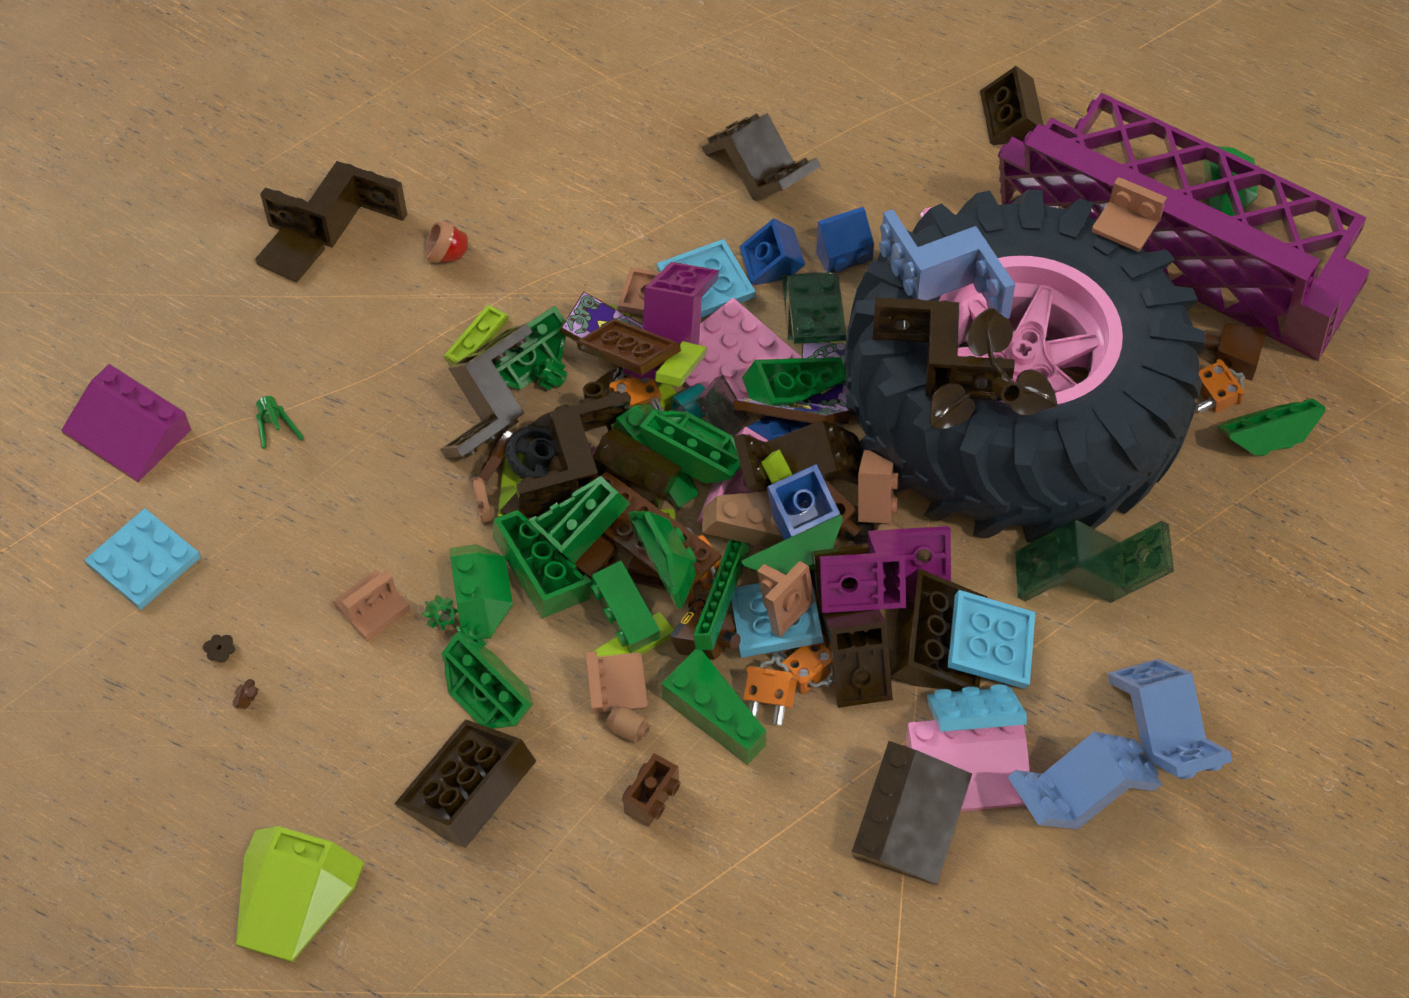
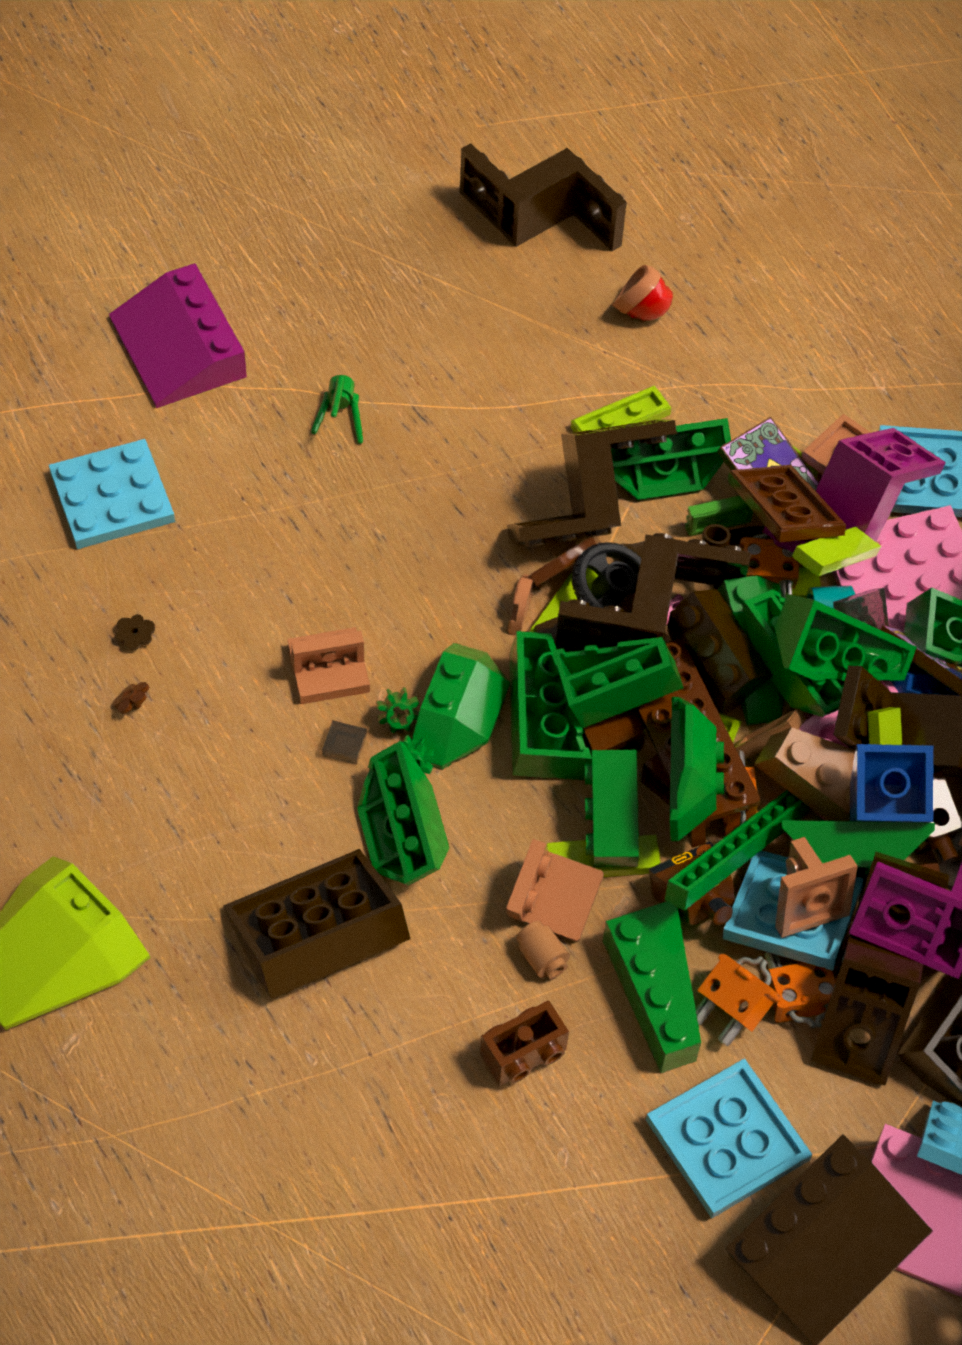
camera: 25 degrees right, 0 degrees up
dark brown tile [255,226,325,283] -> none
green gear [535,357,567,391] -> none
none -> clear smoke tile [322,720,367,765]
none -> medium azure plate [646,1058,812,1218]
none -> bright green tile [685,496,753,536]
none -> medium nougat tile [735,708,806,759]
none -> green wedge [775,594,917,681]

